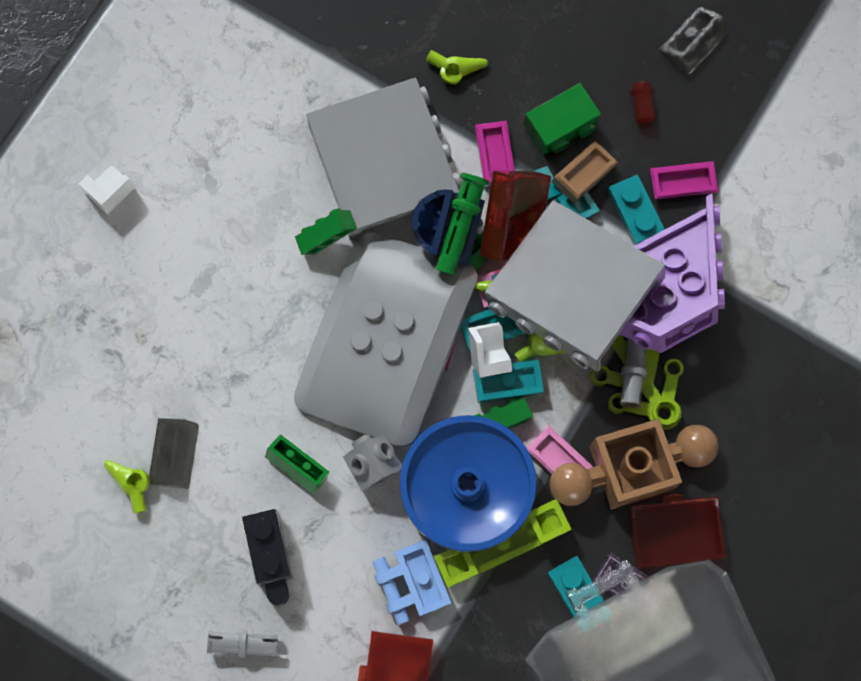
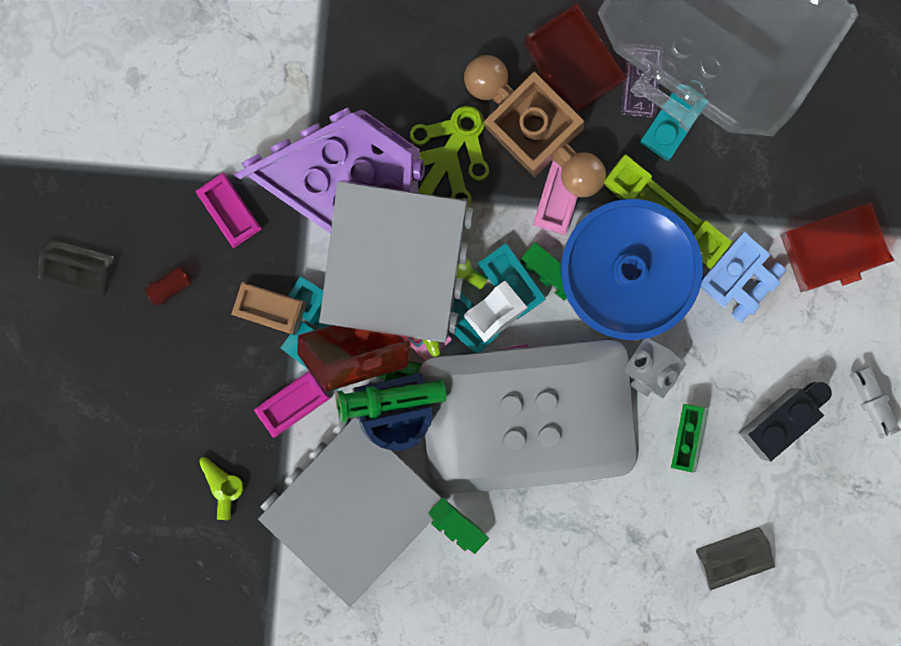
camera: 105 degrees left, 10 degrees up
lime animal [104,460,150,514] -> none
green brick [523,83,601,156] -> none
teal plate [607,175,665,246] -> none
light grey pin [620,339,648,408] -> none

